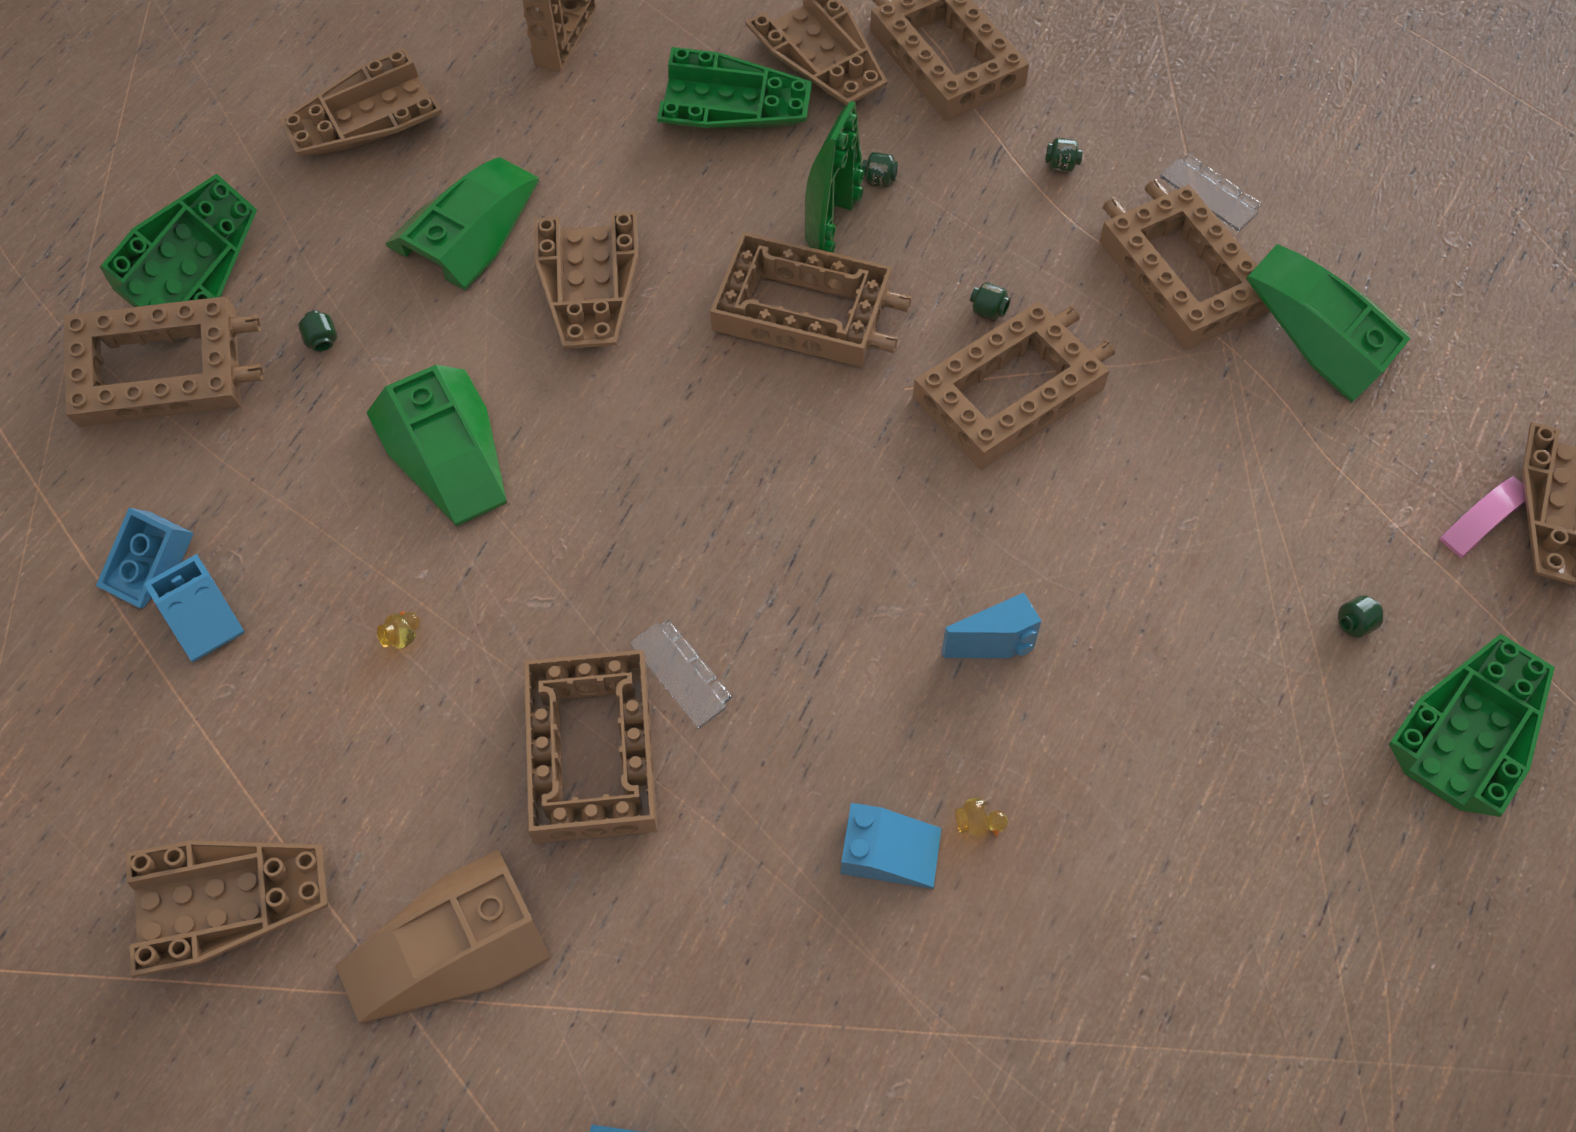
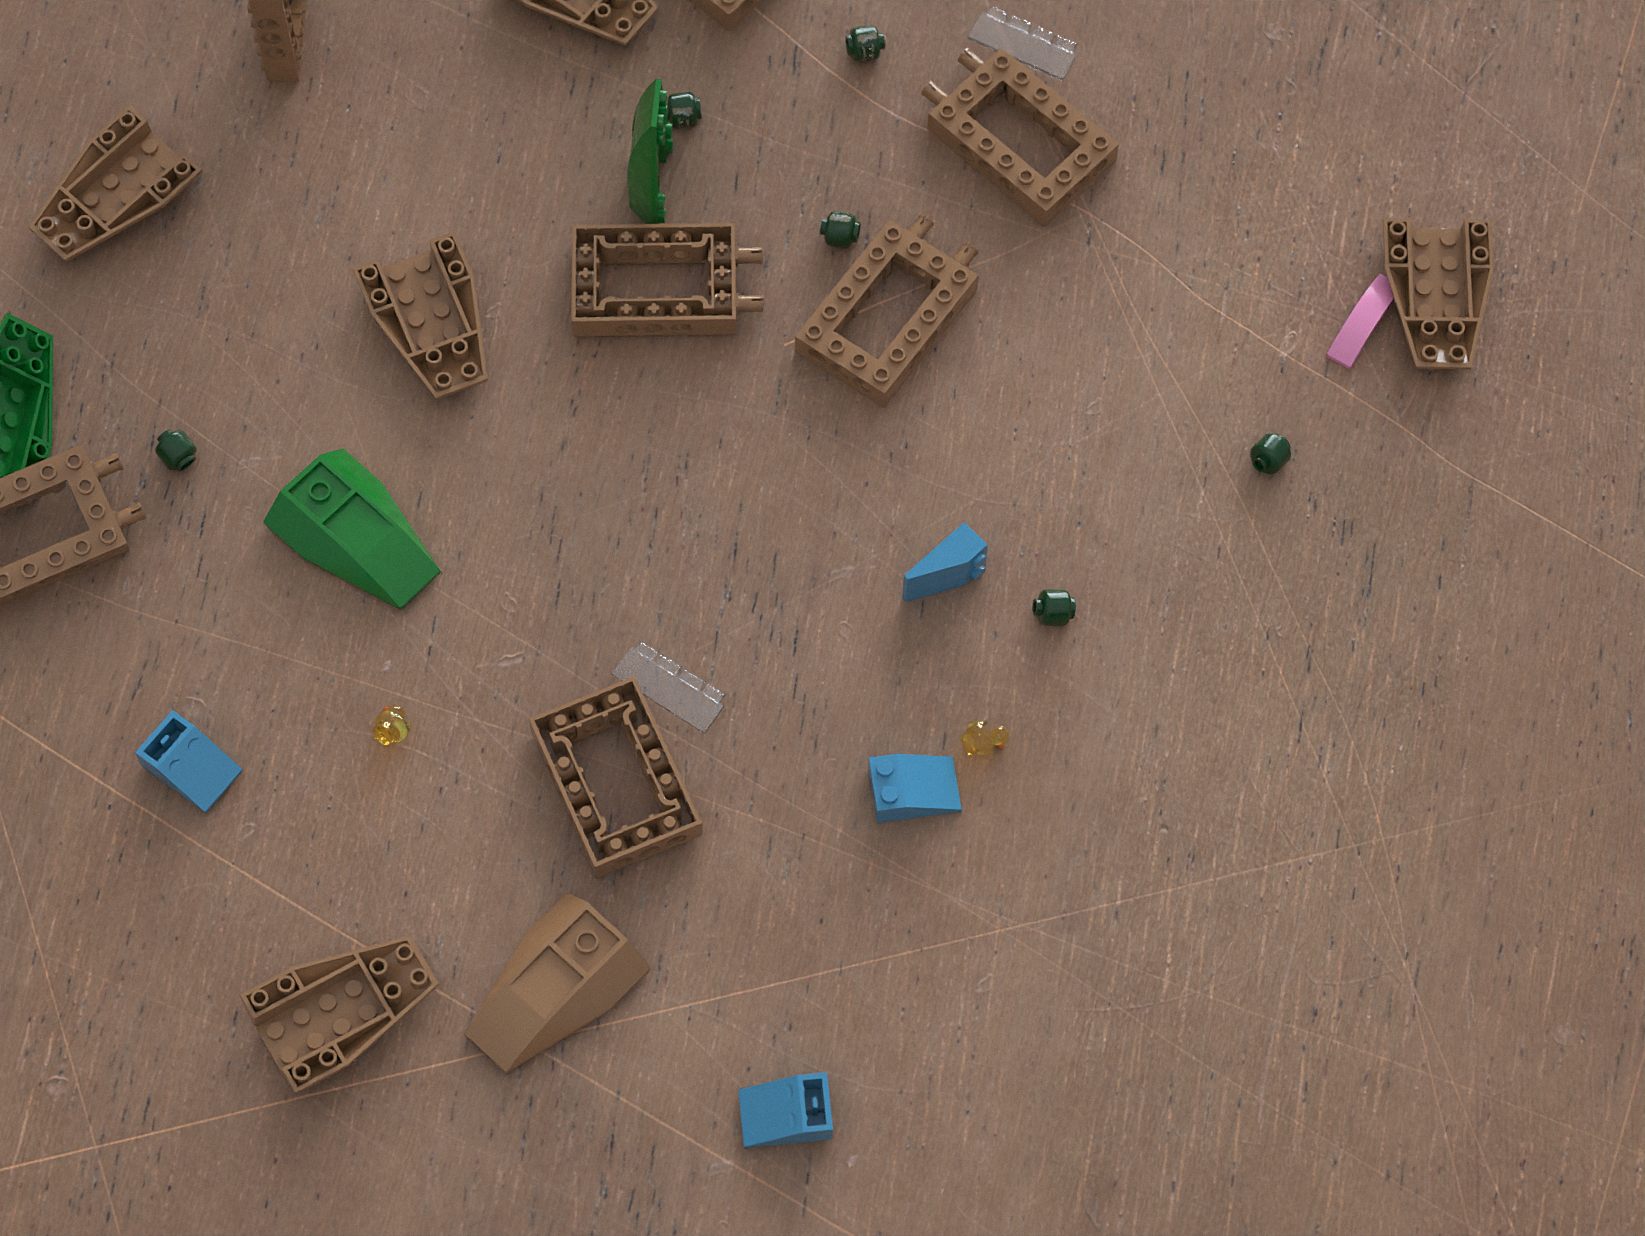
camera: 20 degrees left, 5 degrees up
dark azure slope [96,508,194,608] -> none
green wedge [385,157,539,290] -> none
green wedge [657,47,812,129] -> none
green wedge [1246,244,1411,403] -> none
green wedge [1389,633,1555,817] -> none
none -> dark green head [1032,589,1076,626]

